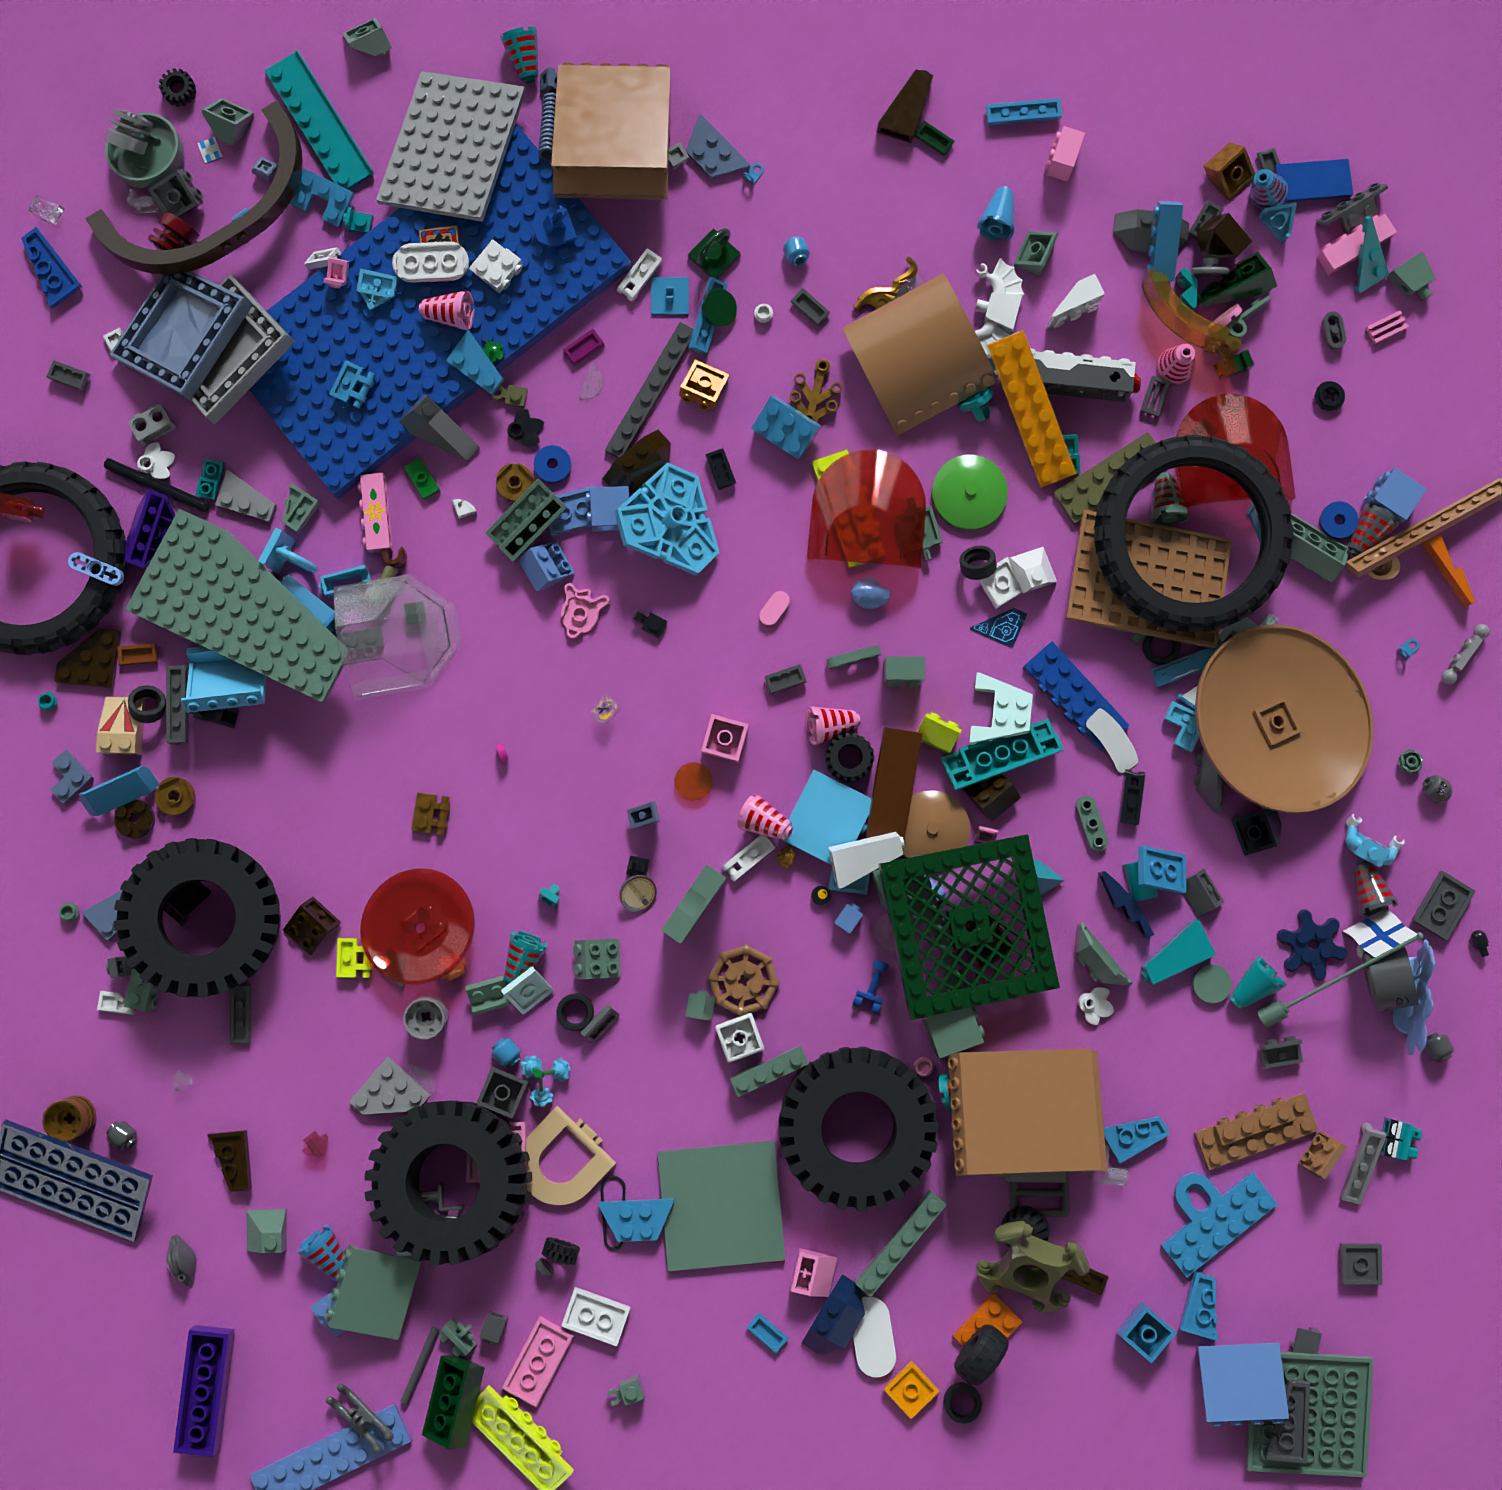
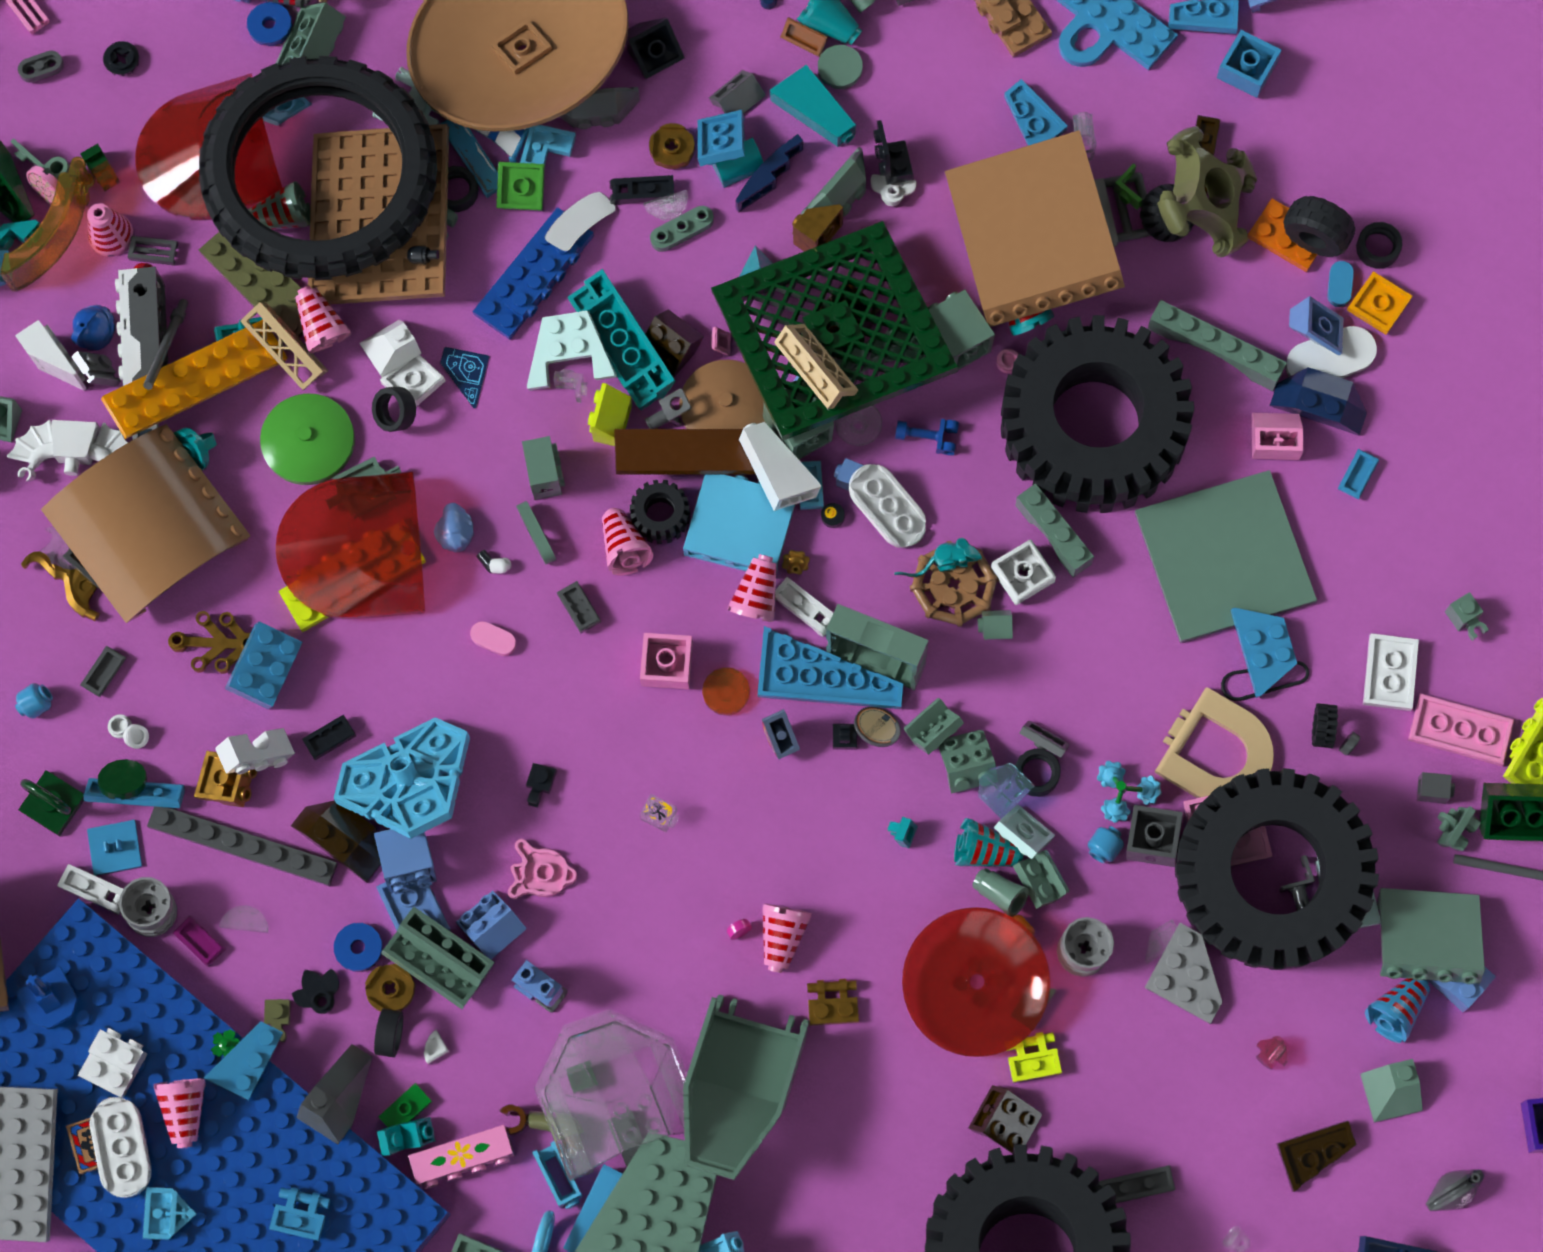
camera: 95 degrees left, 10 degrees down
none -> blue helmet [71,305,115,351]
none -> dark grey plate [71,351,121,387]
none -> light grey wheel [119,877,177,937]
none -> white tile [123,724,149,749]
none -> dark grey bar [143,299,188,390]
none -> white arch [215,728,295,775]
none -> tan fence [240,302,328,390]
none -> bright pink cone [295,286,351,353]
none -> black tyre [374,1008,403,1058]
none -> teal slope [377,1117,435,1156]
none -> black cylinder [407,246,440,264]
none -> arm [476,550,511,574]
none -> bright green tile [496,162,545,211]
none -> medium blue hips [512,960,568,1013]
none -> clear bracket [554,369,588,403]
none -> clear plate [643,190,688,221]
none -> dark grey bracket [645,388,692,429]
none -> pearl gold plate [649,123,695,169]
none -> sand green windscreen [683,994,809,1180]
none -> dark azure wing [758,626,903,709]
none -> bright pink cone [763,904,812,973]
none -> tan fence [774,324,858,409]
none -> dark orange tile [780,17,828,57]
none -> pearl gold slope [792,204,843,251]
none -> white tile [849,464,926,548]
none -> black bracket [873,120,914,185]
none -> teal animal [894,538,982,577]
none -> sand green bracket [904,698,964,755]
none -> sand green plant [972,868,1029,917]
none -> clear light blue slope [978,763,1035,819]
none -> bright green bracket [1114,163,1142,210]
none -> medium blue slope [1289,296,1344,356]
none -> dark azure tile [1327,261,1354,307]

